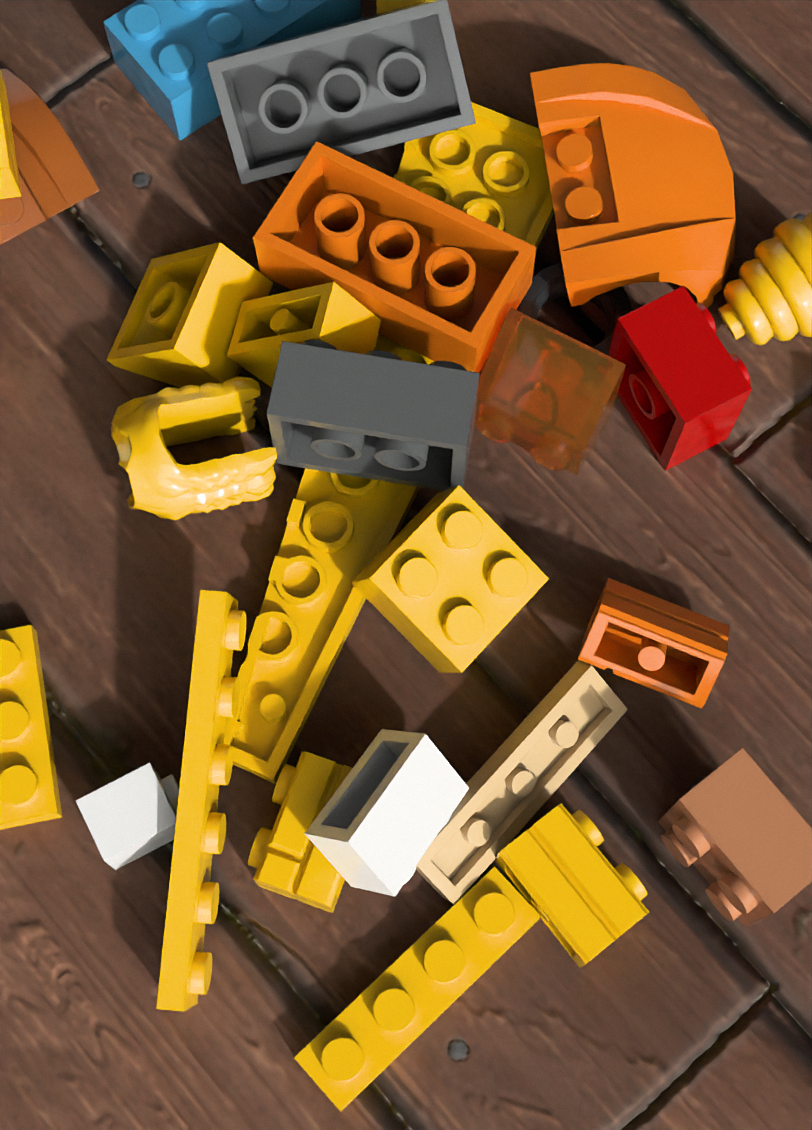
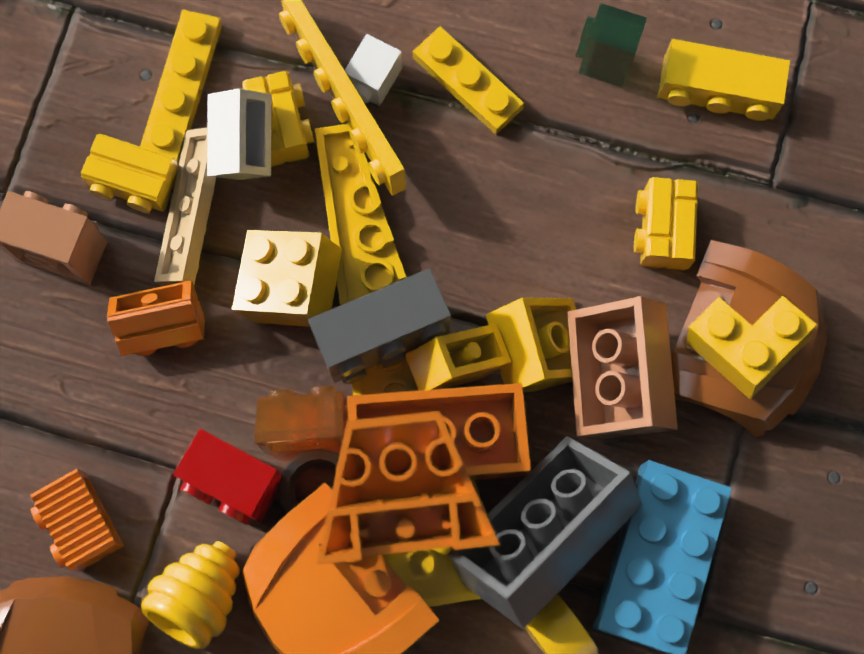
camera: 145 degrees right, 5 degrees up
yellow piece [111,377,277,520] -> none
none -> orange wedge [316,411,500,565]
none -> nougat brick [568,296,678,440]

